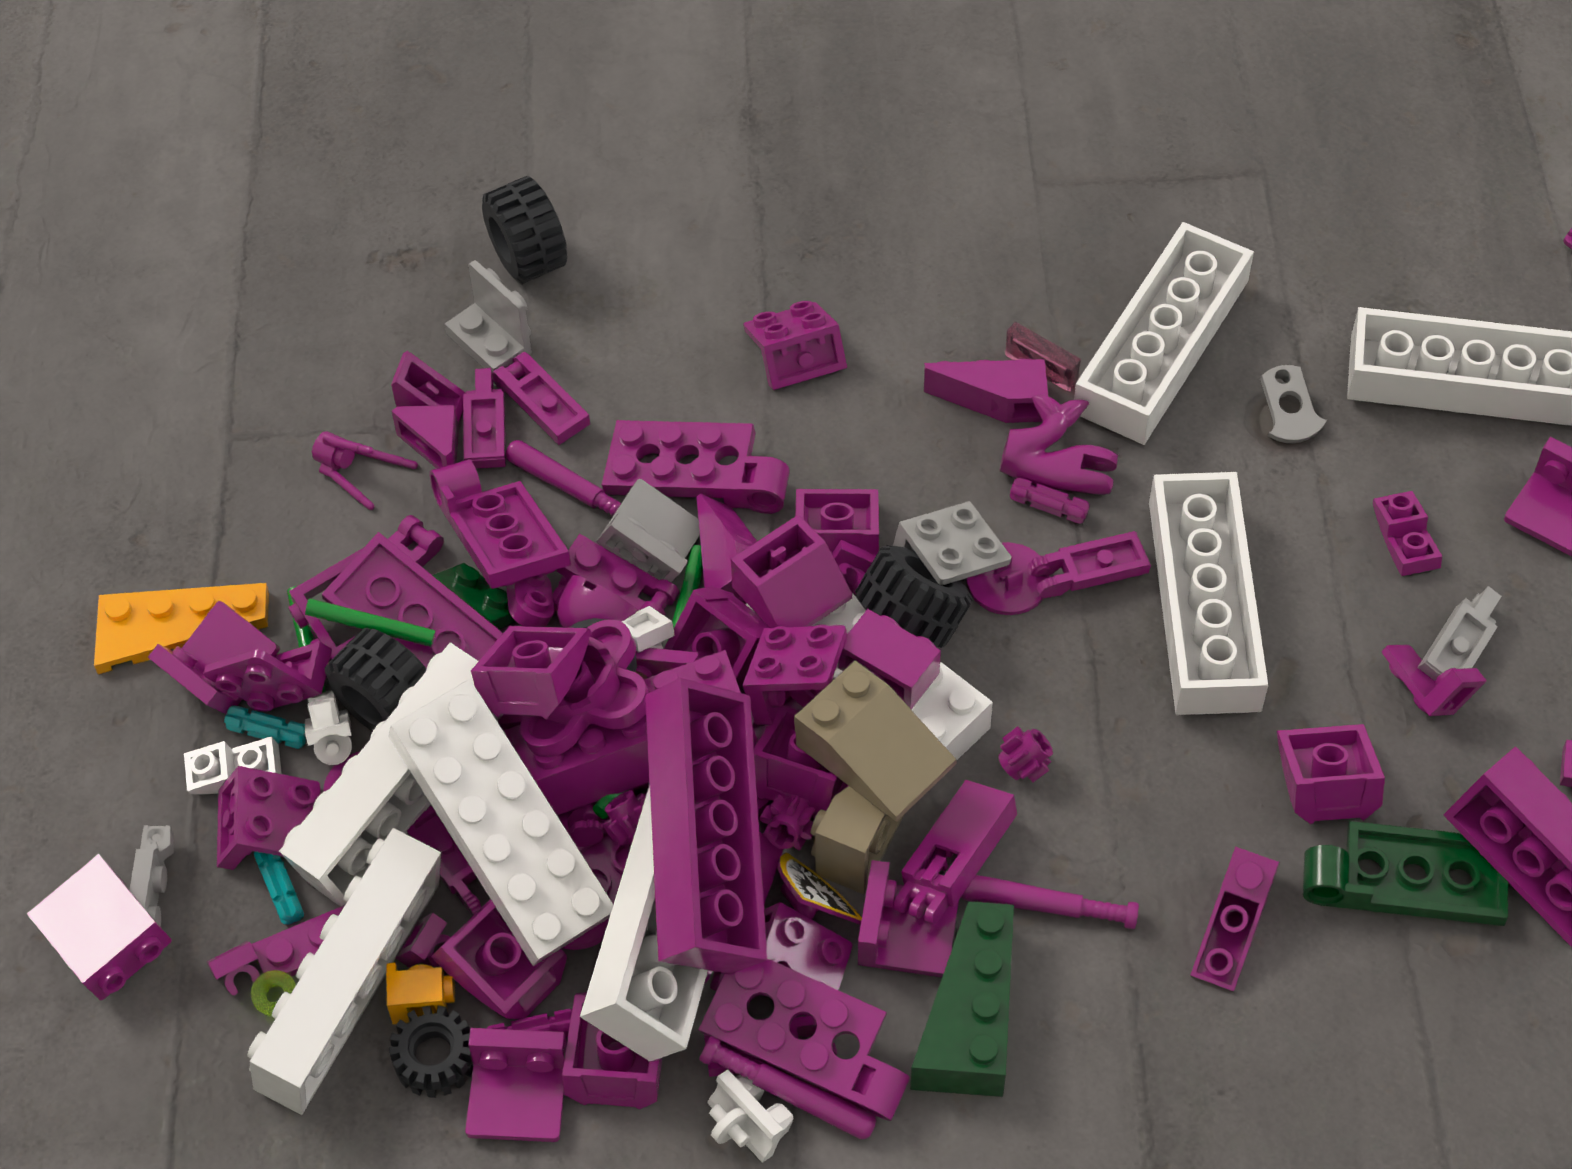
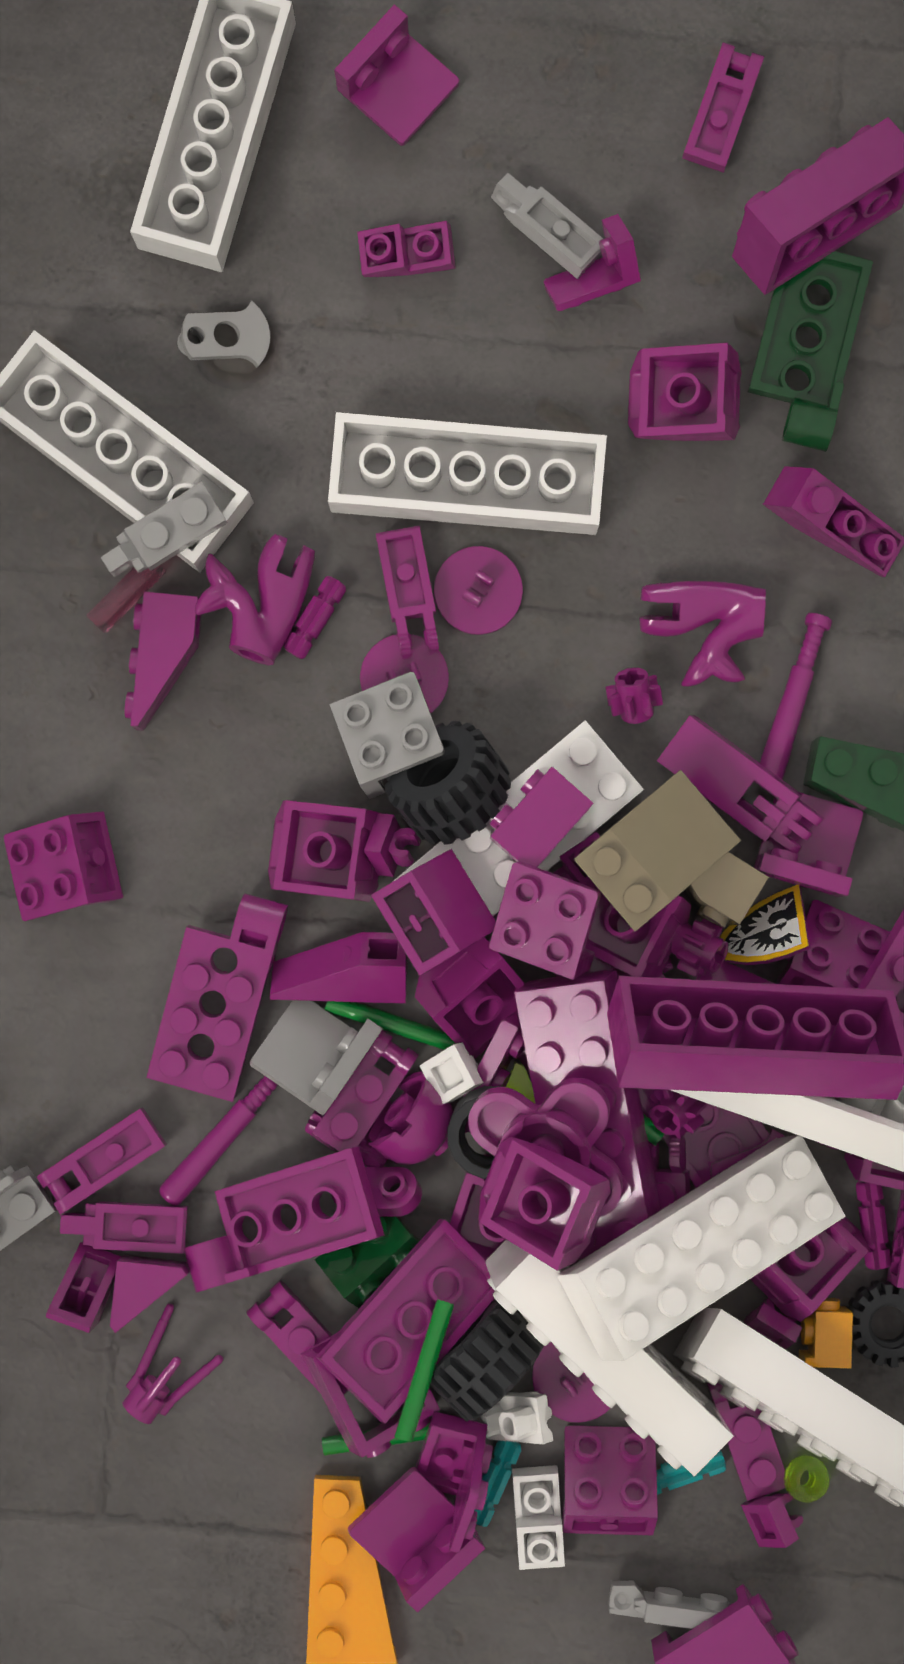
camera: 80 degrees left, 30 degrees up
none -> light grey hinge [101,482,228,577]
none -> magenta piece [434,546,523,635]
none -> magenta piece [639,581,766,687]

